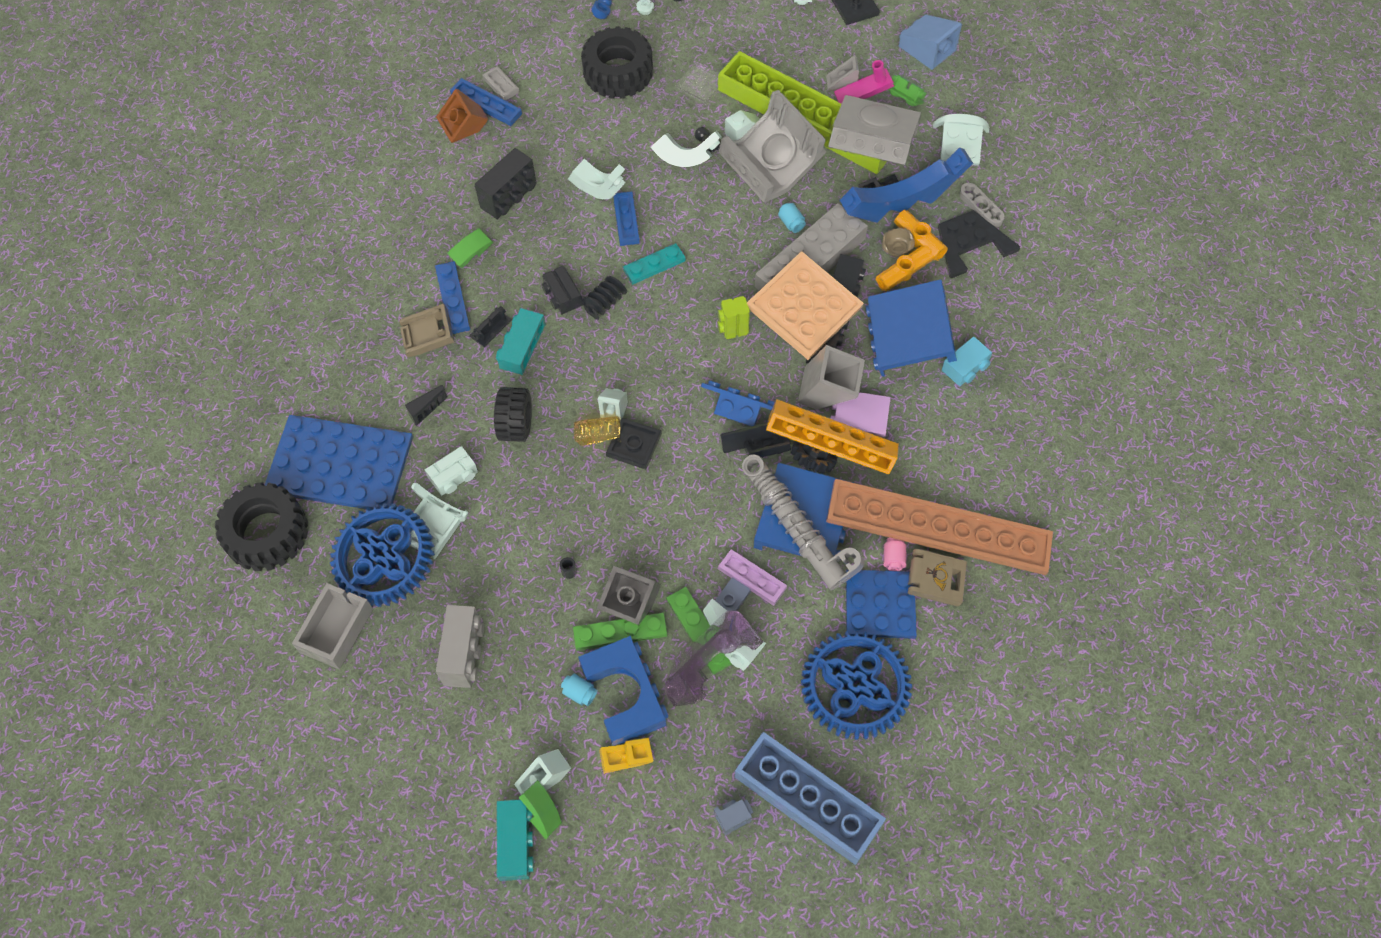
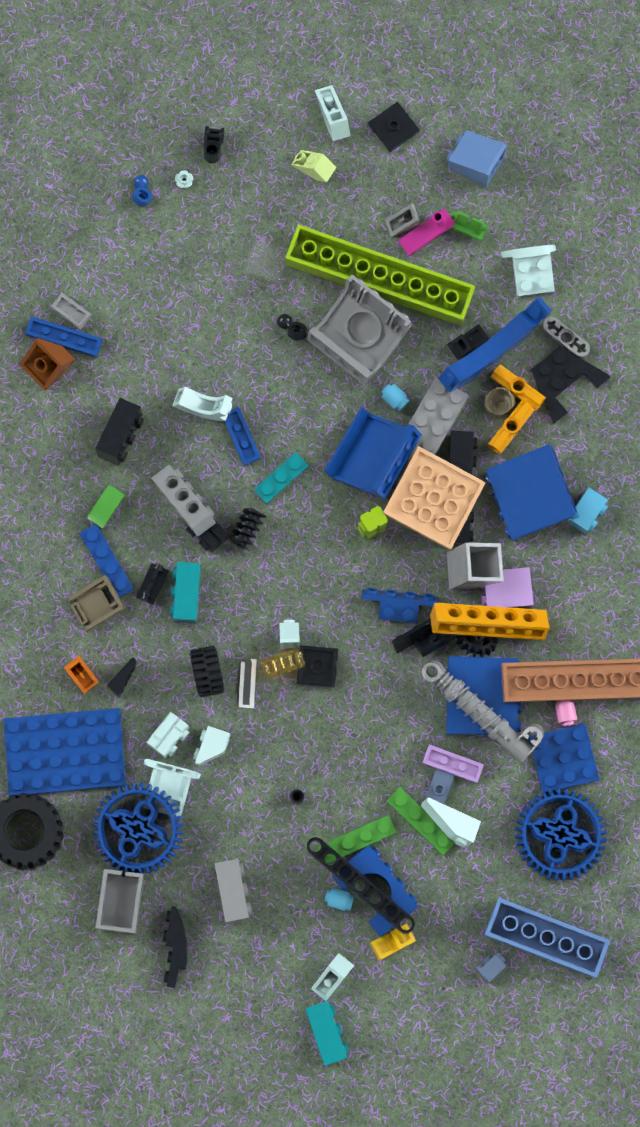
camera: 20 degrees left, 15 degrees up
bright green slope [518,780,562,839] -> none
black tyre [581,26,653,99] -> none
flat silver slope [597,566,661,625] -> none
light aqua arch [651,131,722,167] -> none
windscreen [664,611,764,706] -> none
light aqua slope [725,110,759,141] -> none
light grey panel [828,95,921,166] -> none
dark tan container [908,549,967,606] -> none
none -> orange slope [64,656,99,694]
none -> light grey brick [151,465,216,537]
none -> black slope [162,906,188,988]
none -> light aqua slope [193,726,231,766]
none -> sticker [239,659,257,708]
none -> yellowish green slope [291,150,336,182]
none -> black beam [307,837,415,934]
none -> blue panel [324,407,422,500]

